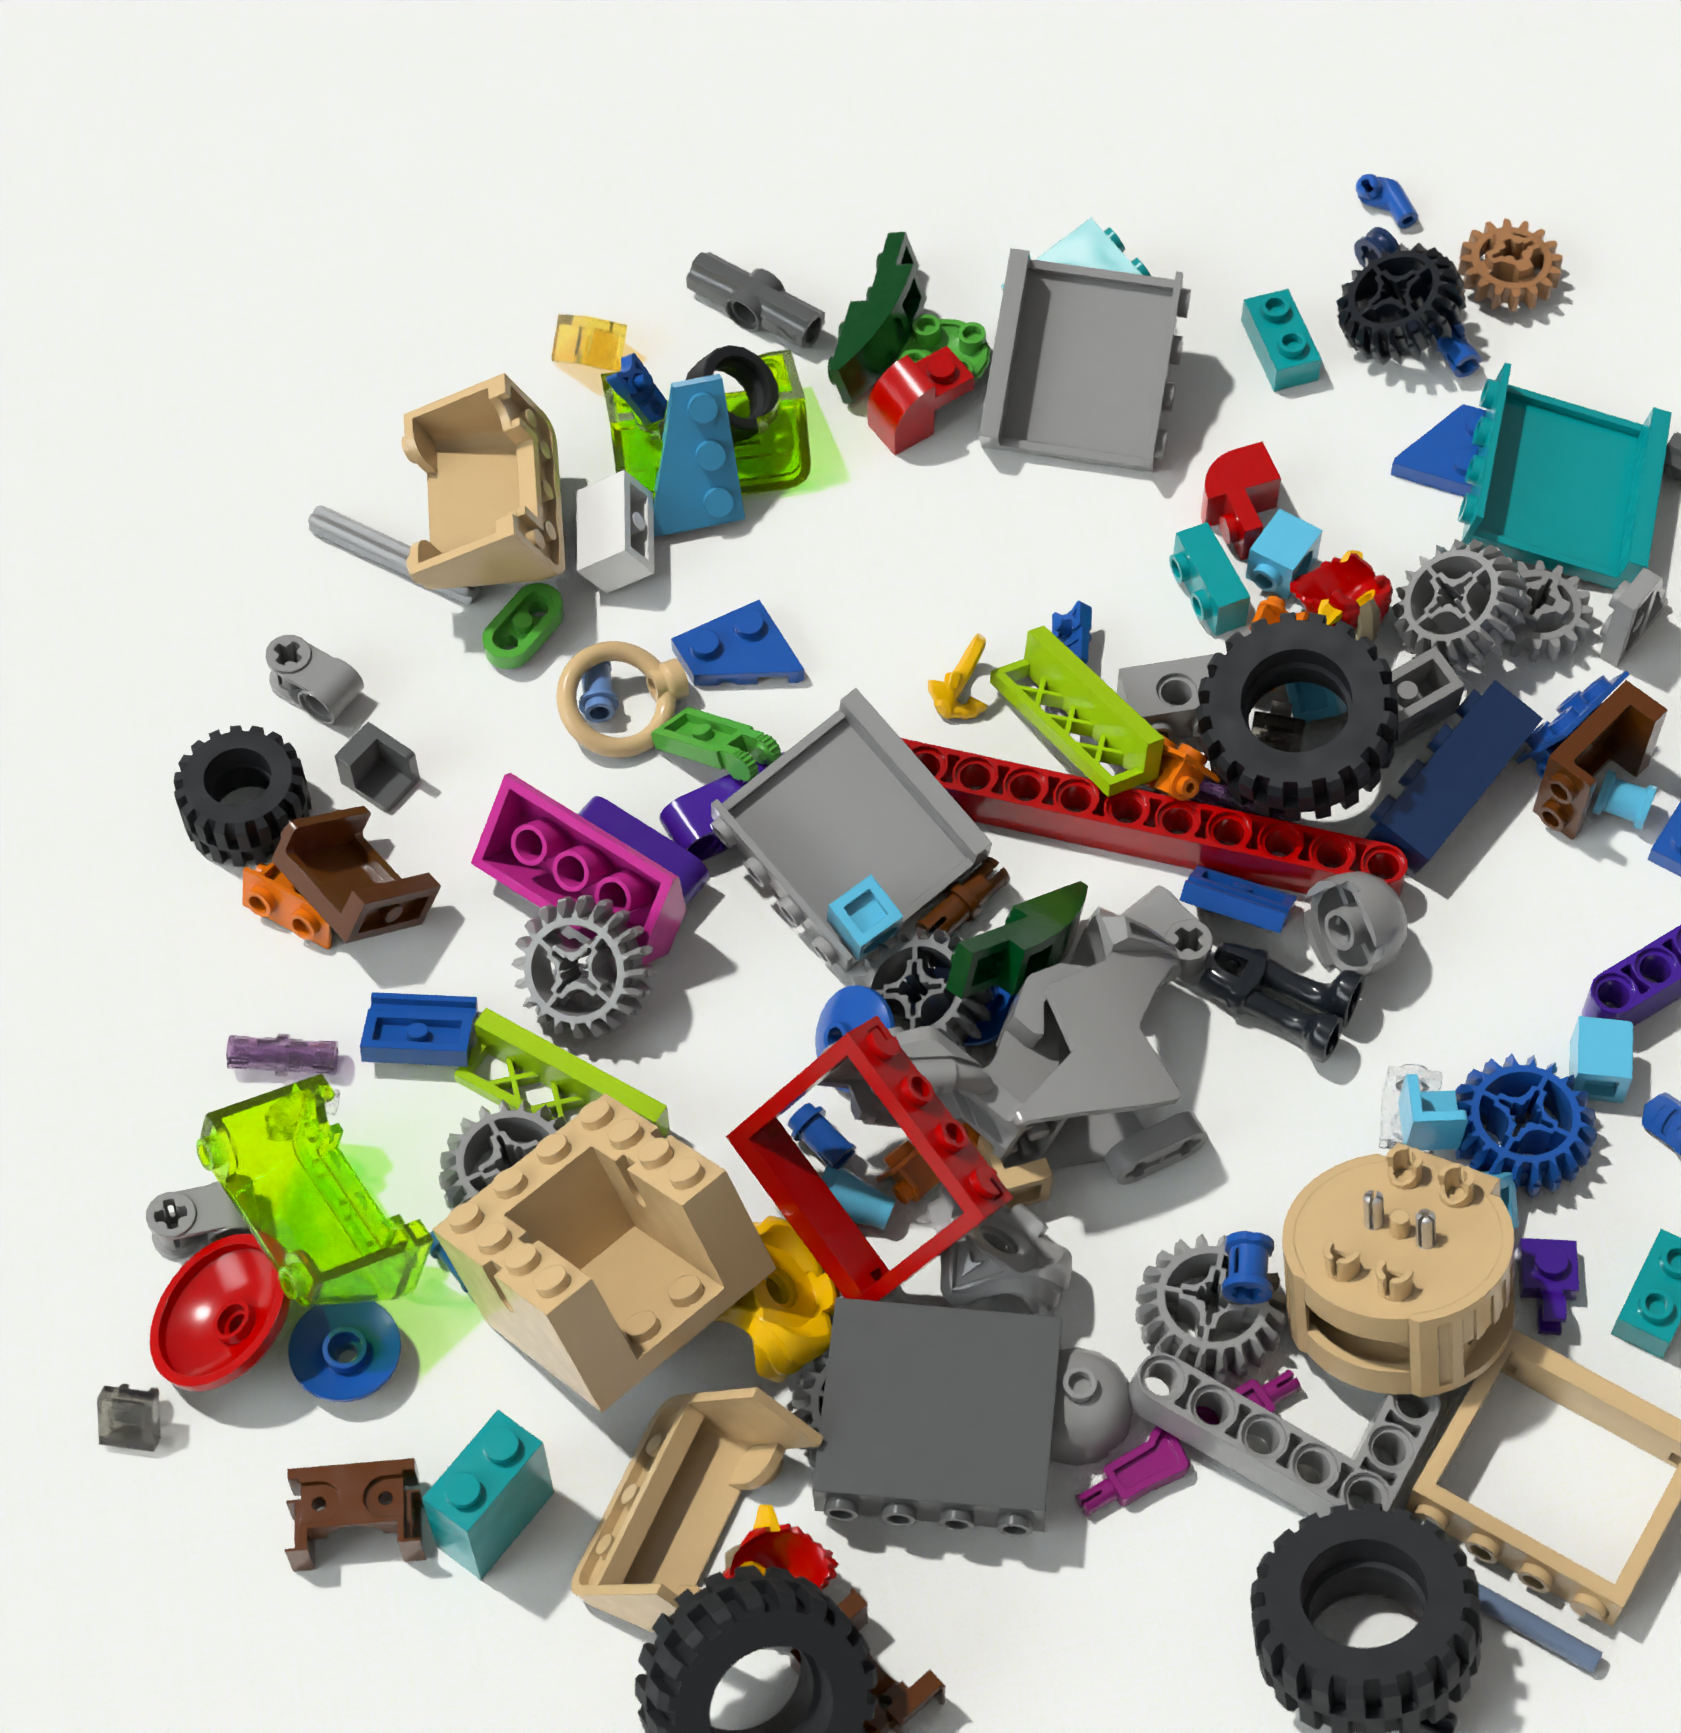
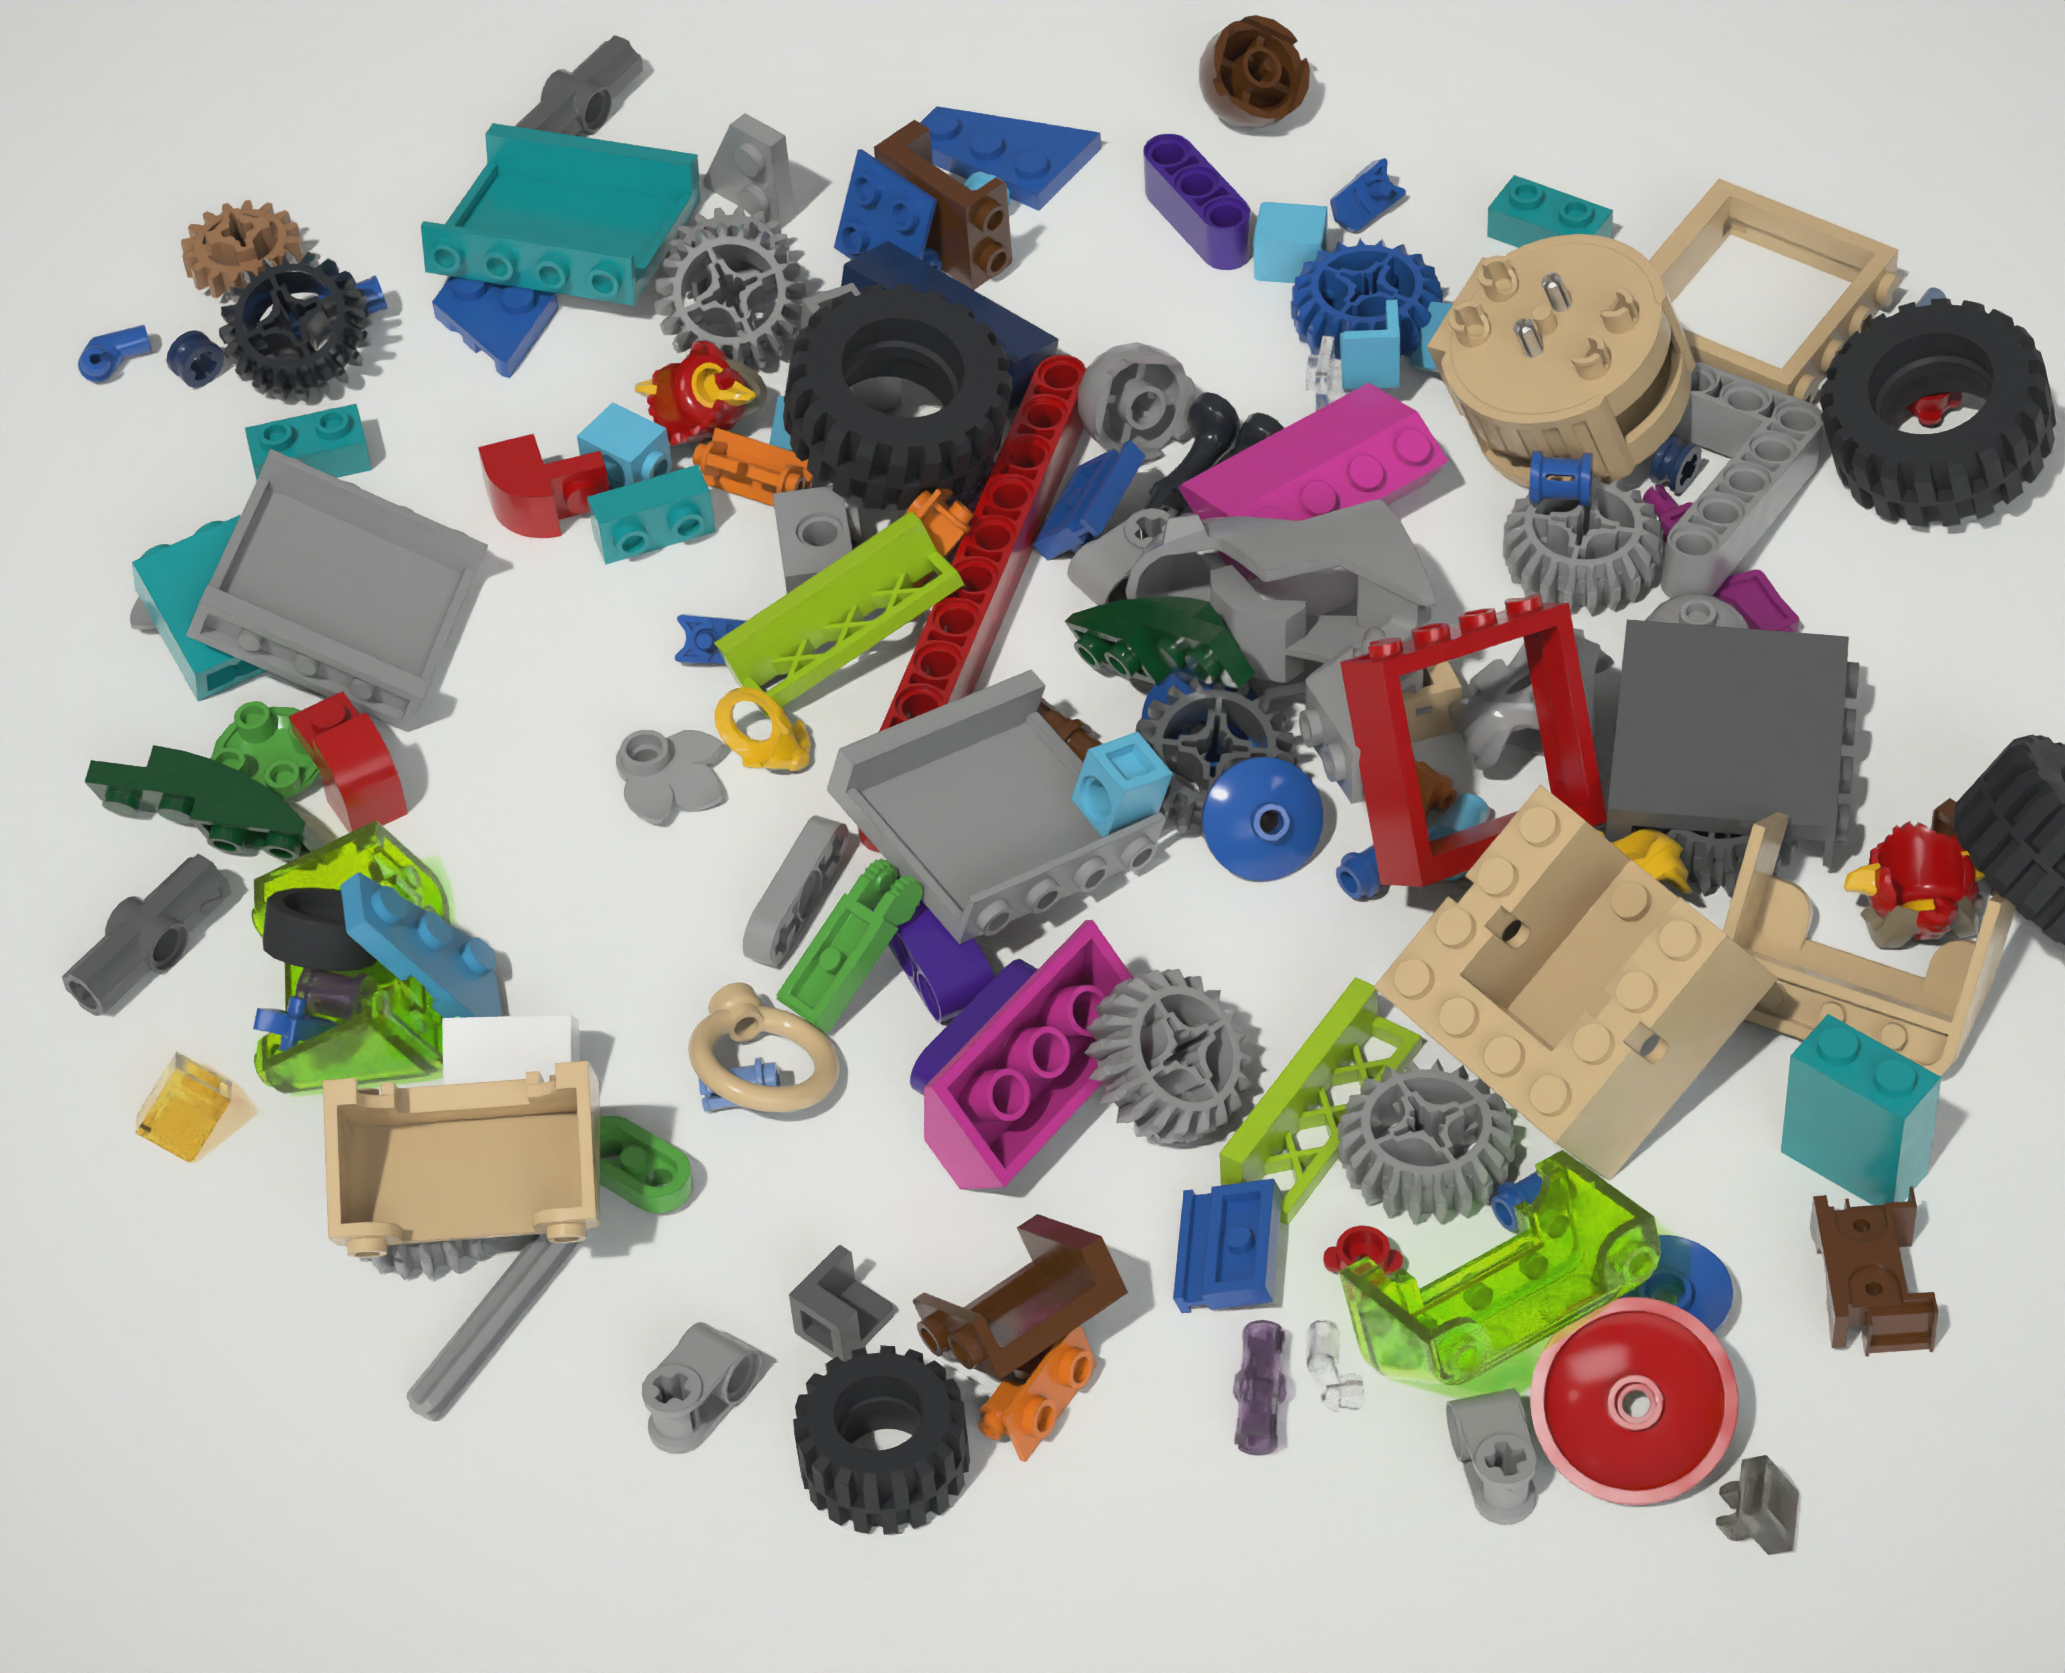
camera: 85 degrees left, 10 degrees down
blue wing [671,599,805,686] -> none
none -> light grey plate [616,730,723,823]
none -> light grey beam [743,815,848,967]
none -> dark pink slope [1178,383,1448,582]
none -> red plate [1323,1225,1403,1295]
none -> dark blue bush [1650,434,1702,494]

